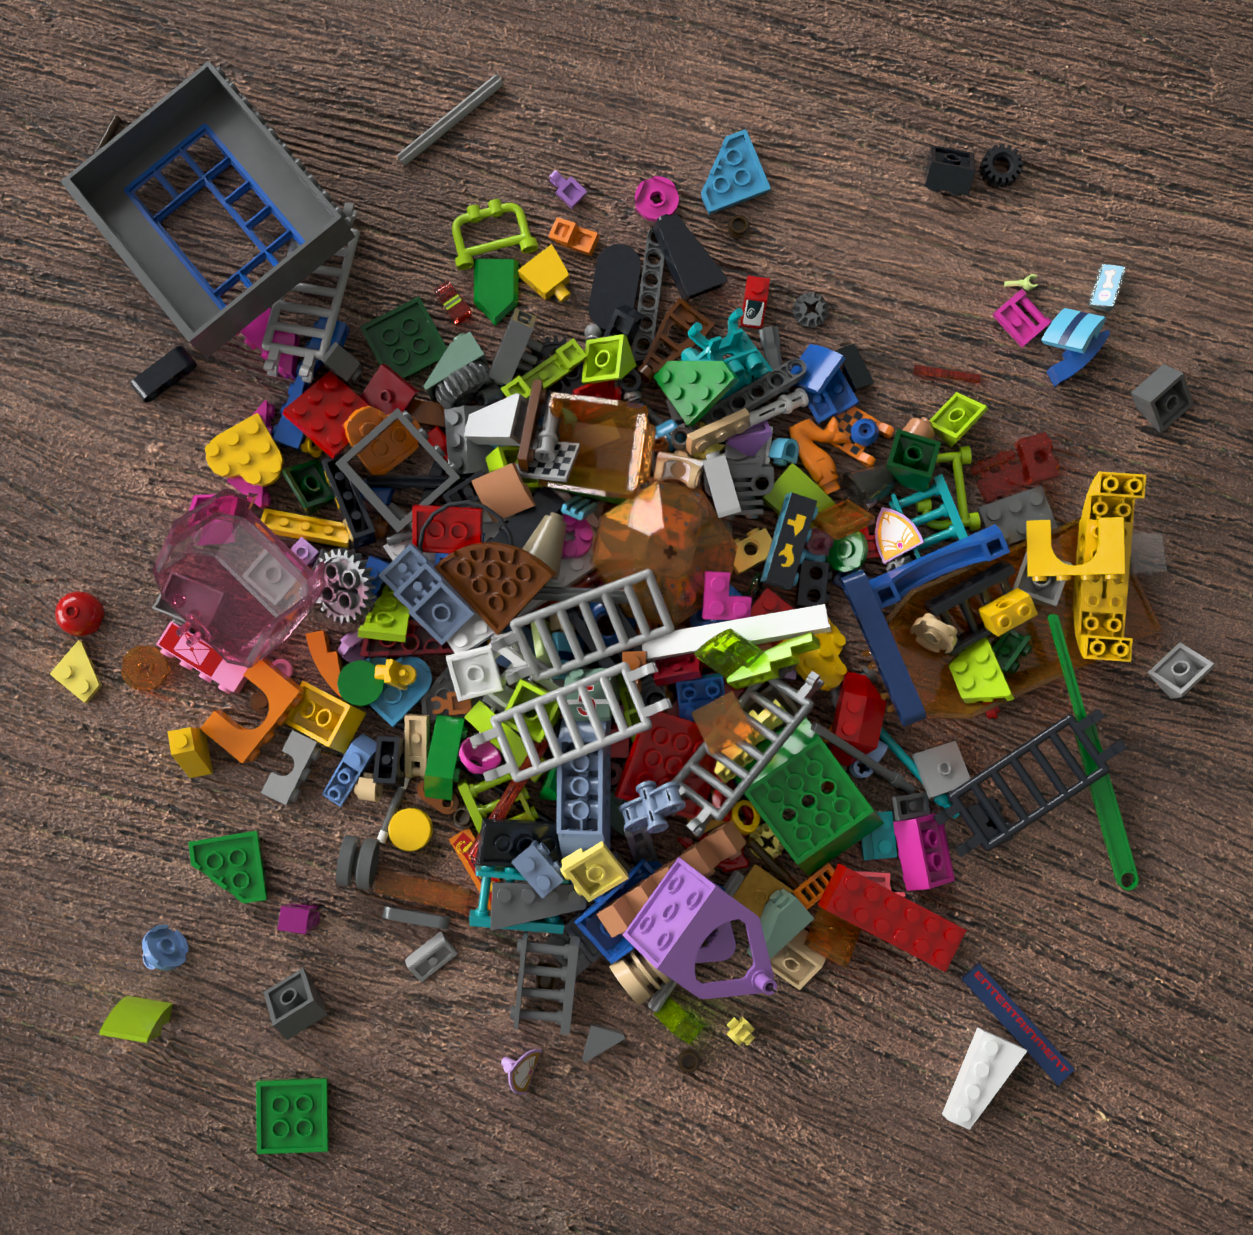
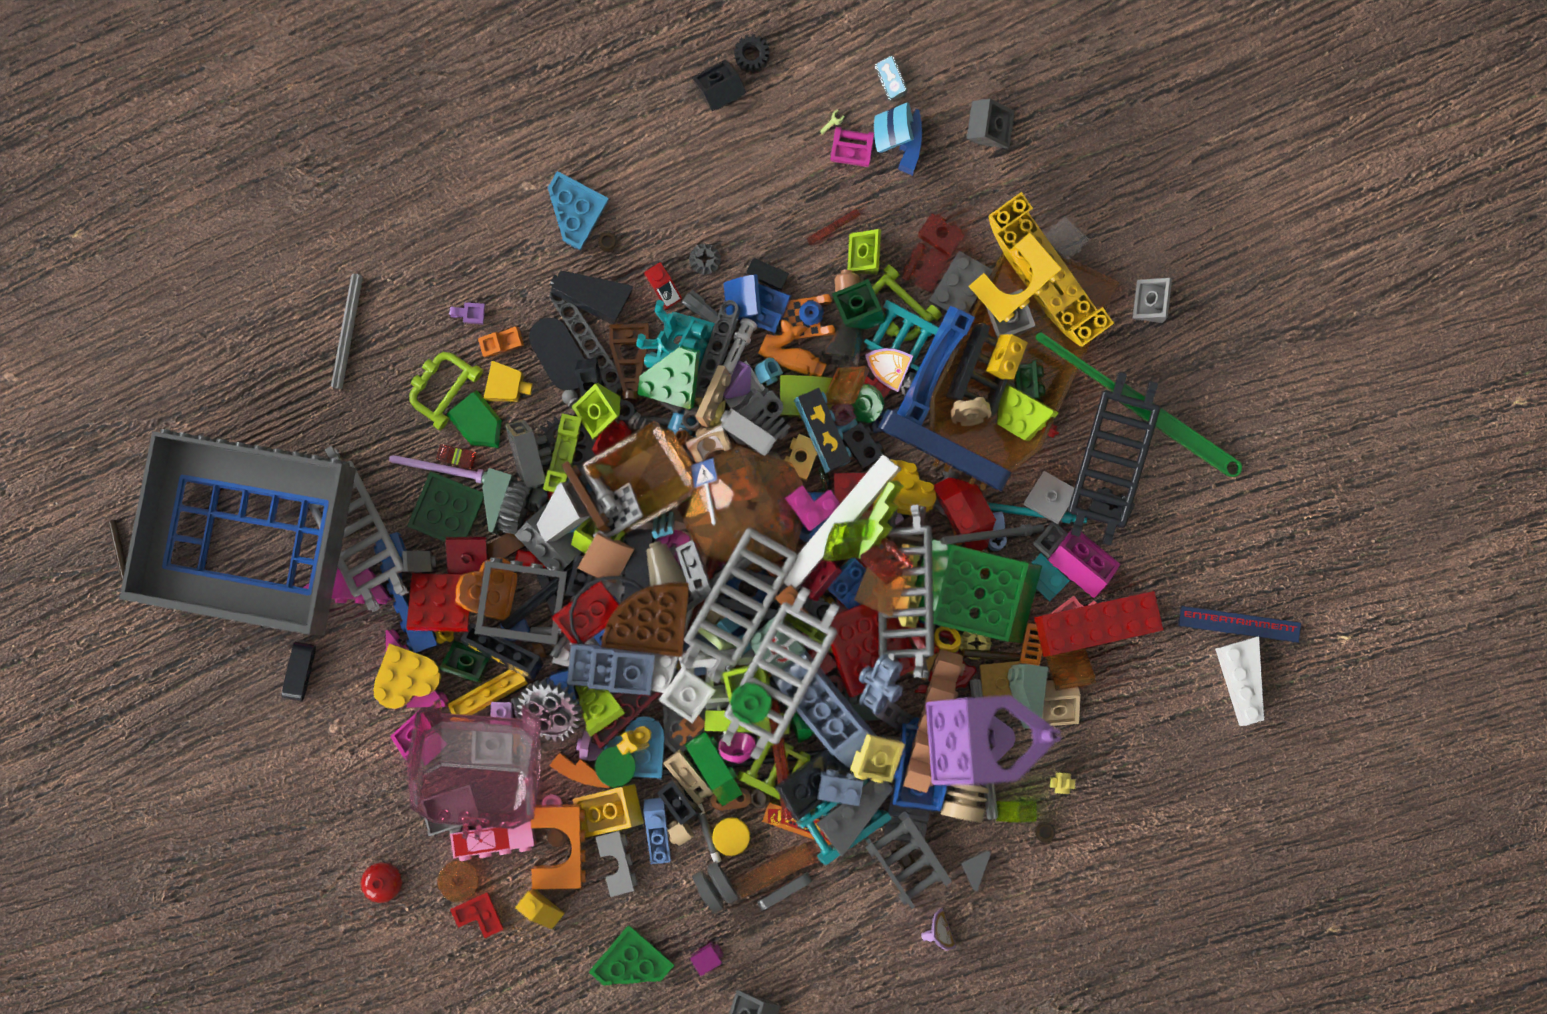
camera: 35 degrees left, 0 degrees up
light yellow wing [50,640,102,703] -> none
light grey slope [405,932,458,983] -> none
dark pink plate [635,176,679,222] -> none
none -> lavender bar [389,455,484,483]
none -> red plate [450,892,504,938]
none -> plate [675,540,713,600]
none -> piece [691,458,718,524]
none -> green tile [730,682,771,724]
none -> clear red plate [860,538,913,585]

